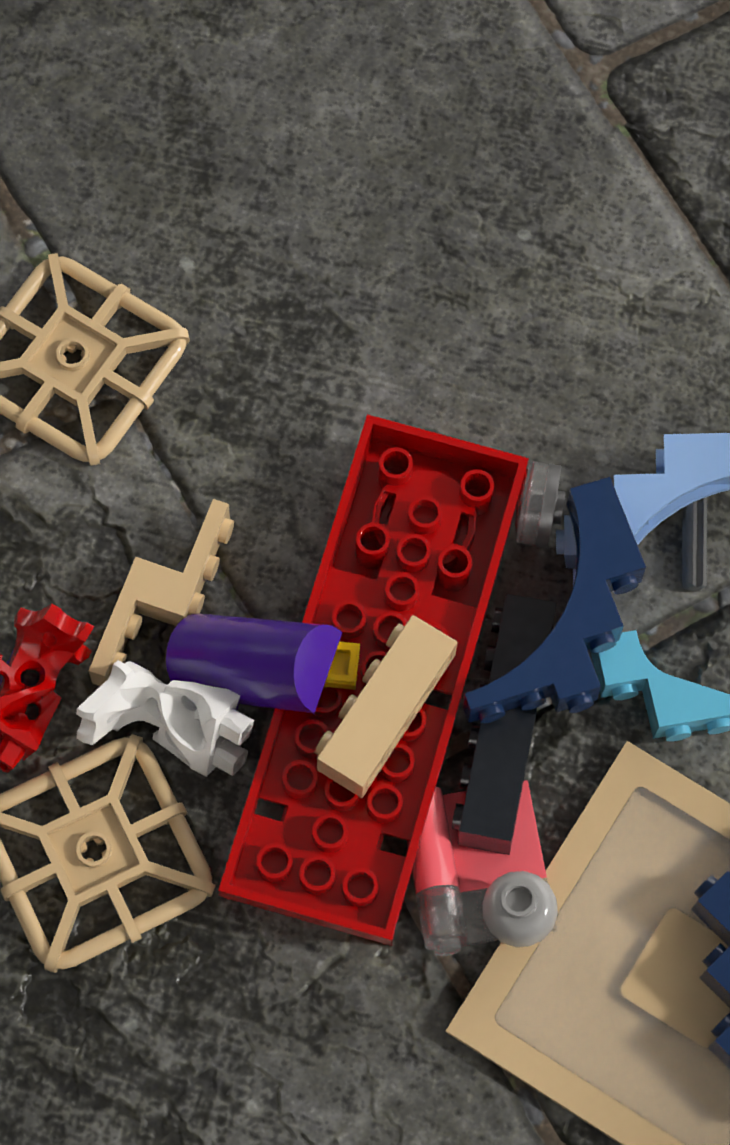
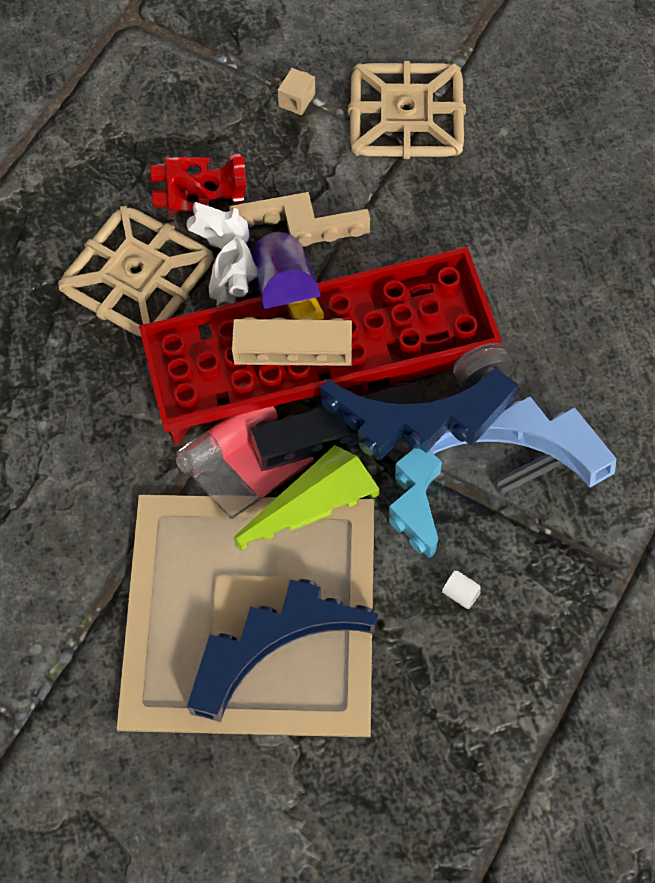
camera: 65 degrees right, 5 degrees down
light grey piece [482,871,558,947] -> none
none -> lime wedge [234,445,380,550]

